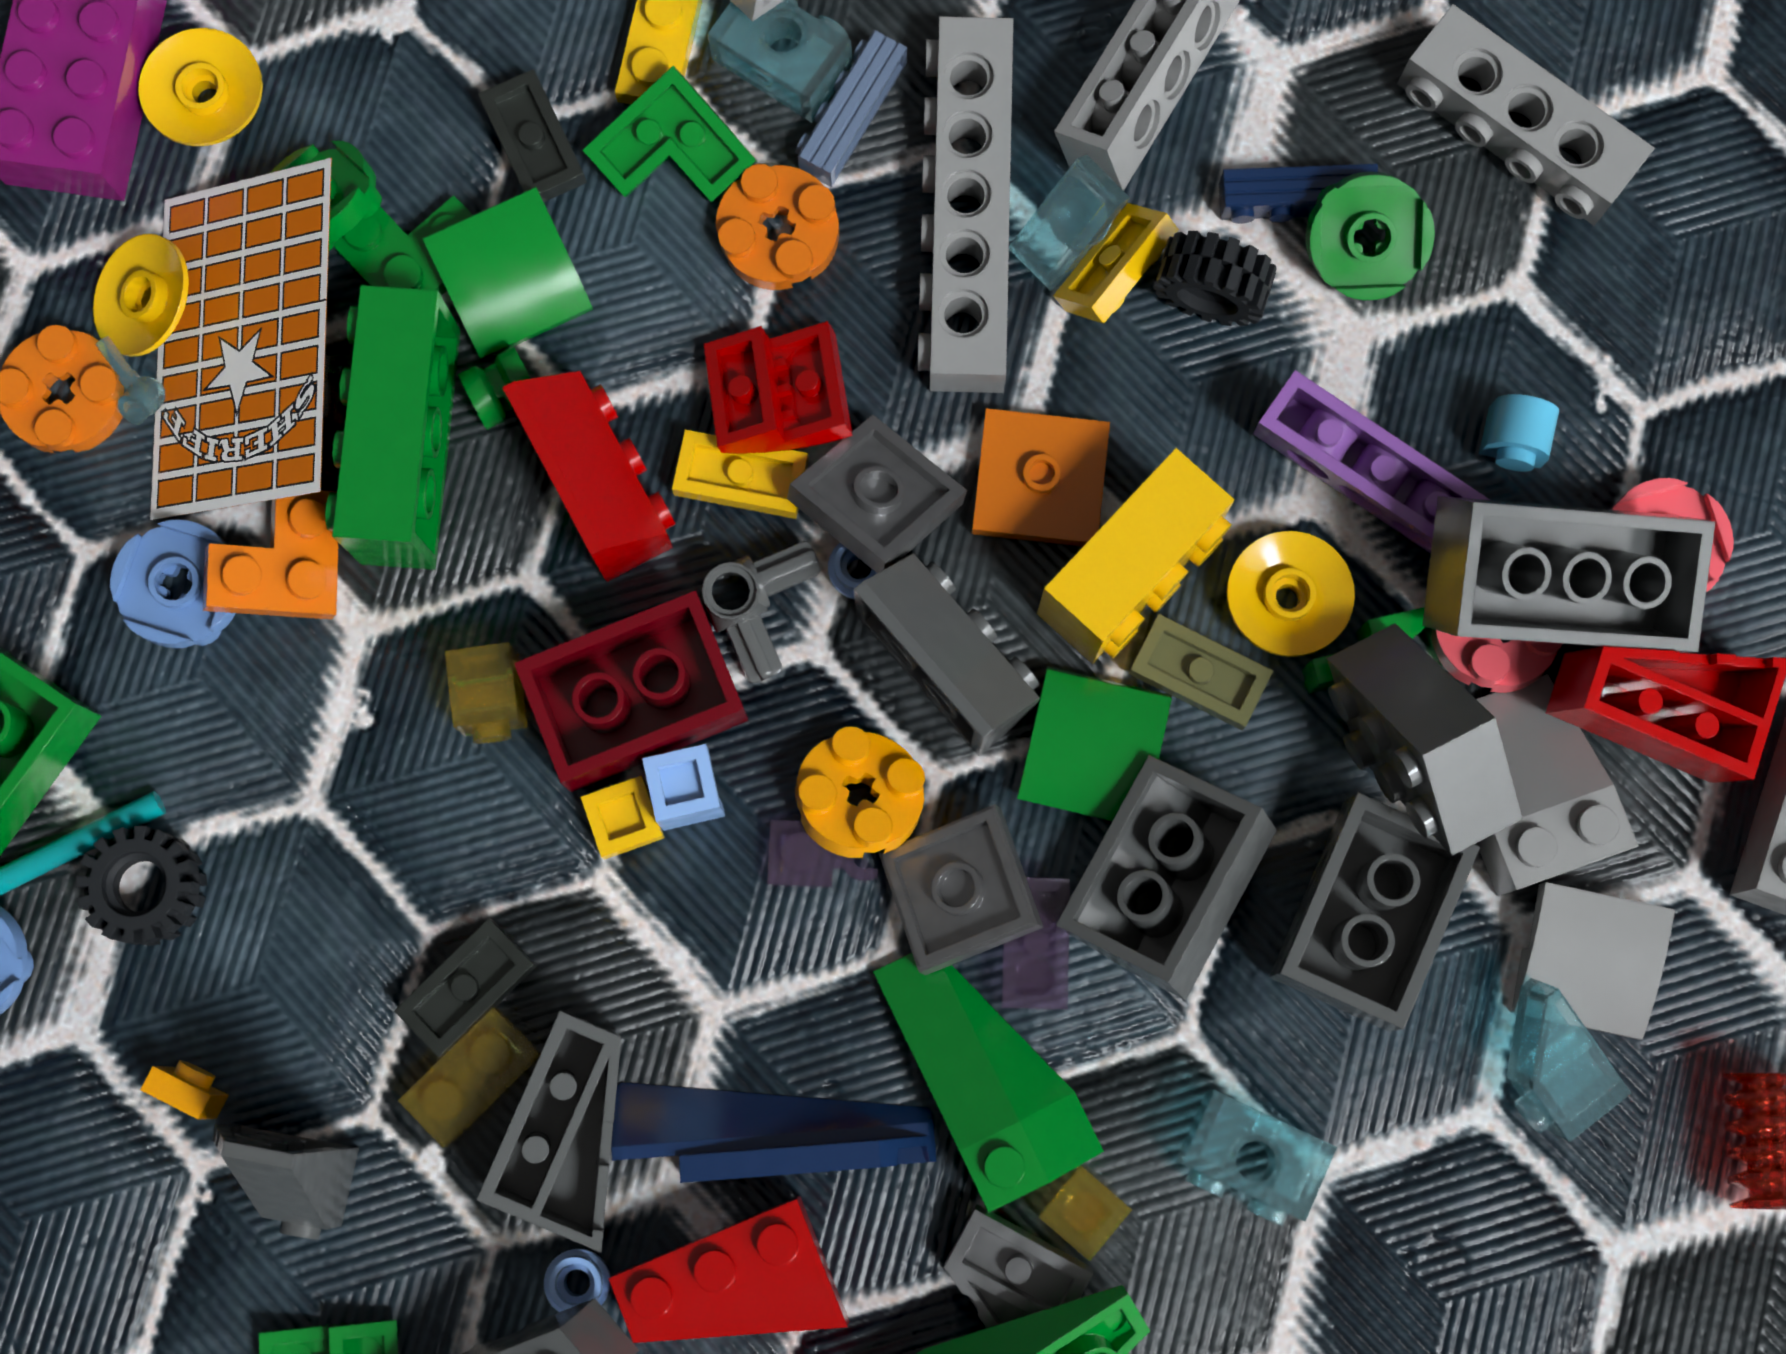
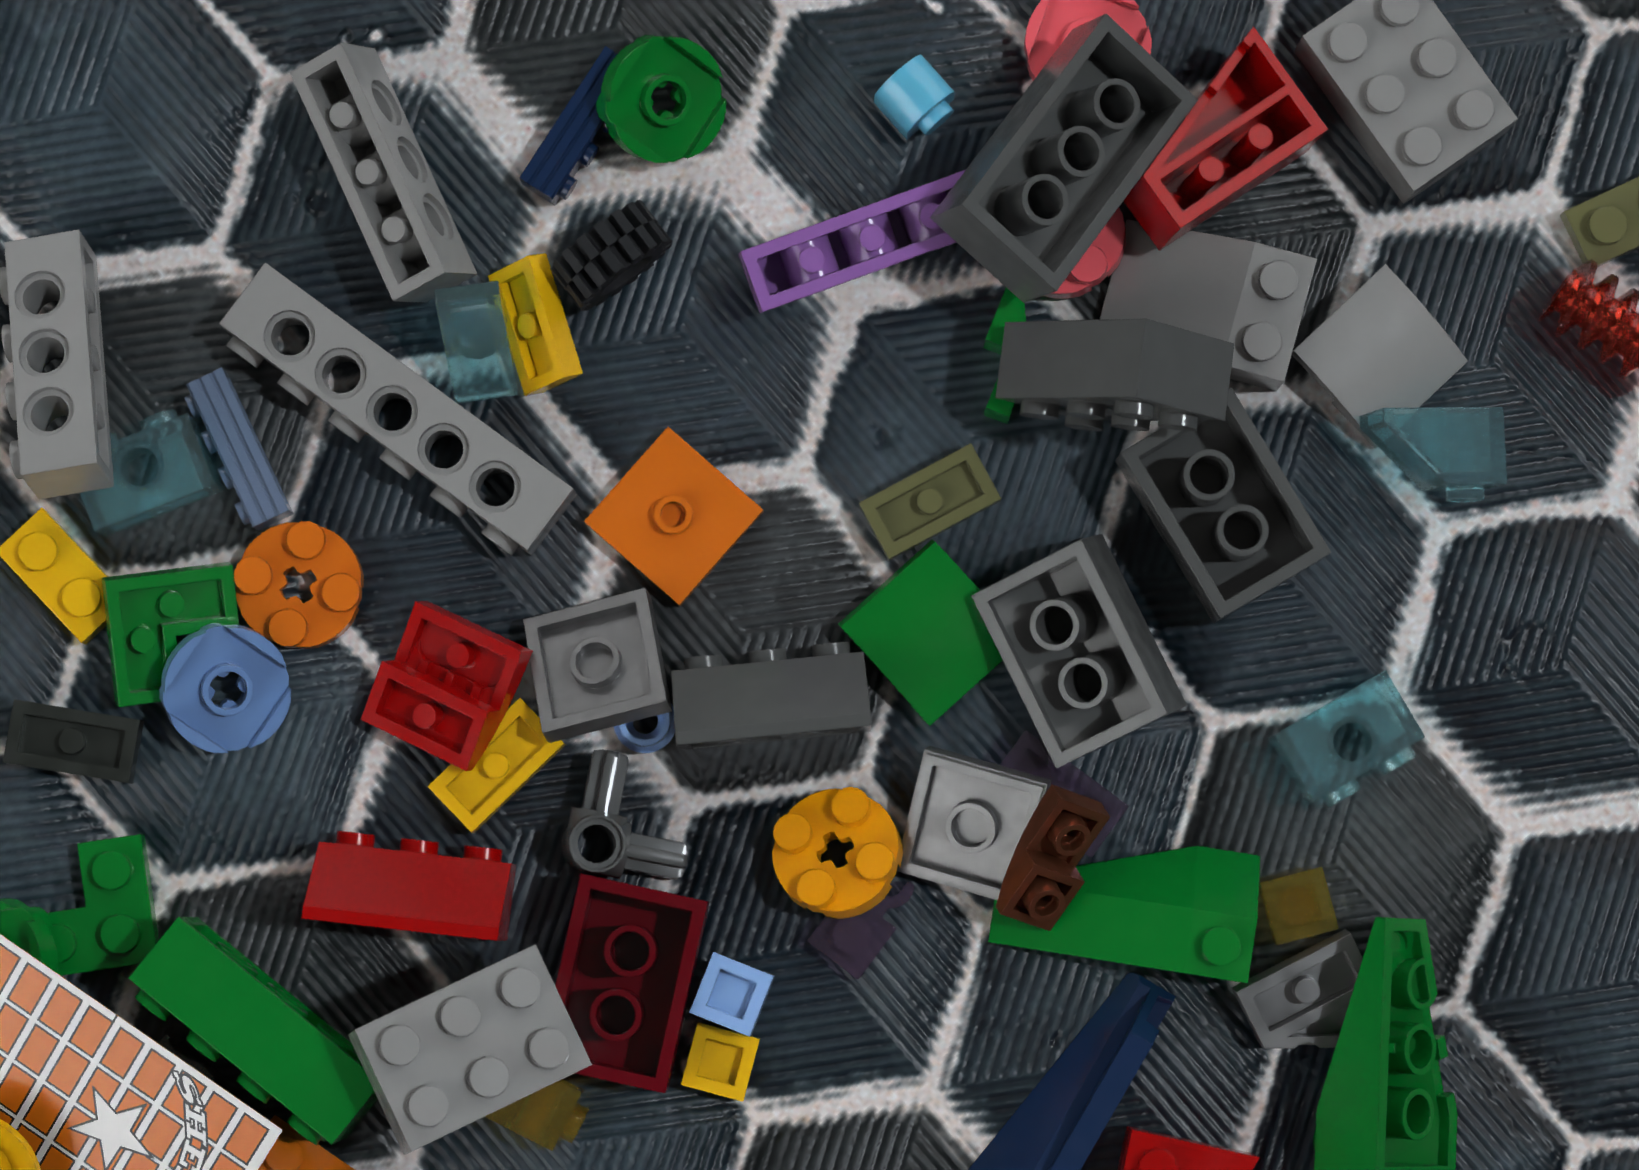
camera: 55 degrees left, 5 degrees up
green slope [422,187,593,361] -> none
green wheel [458,347,531,430] -> none
yellow brick [1037,448,1235,664] -> none
yellow dish [1227,531,1355,657] -> none
none -> medium blue plate [159,623,291,753]
none -> light grey brick [348,944,592,1155]
none -> copper slope [996,784,1110,931]

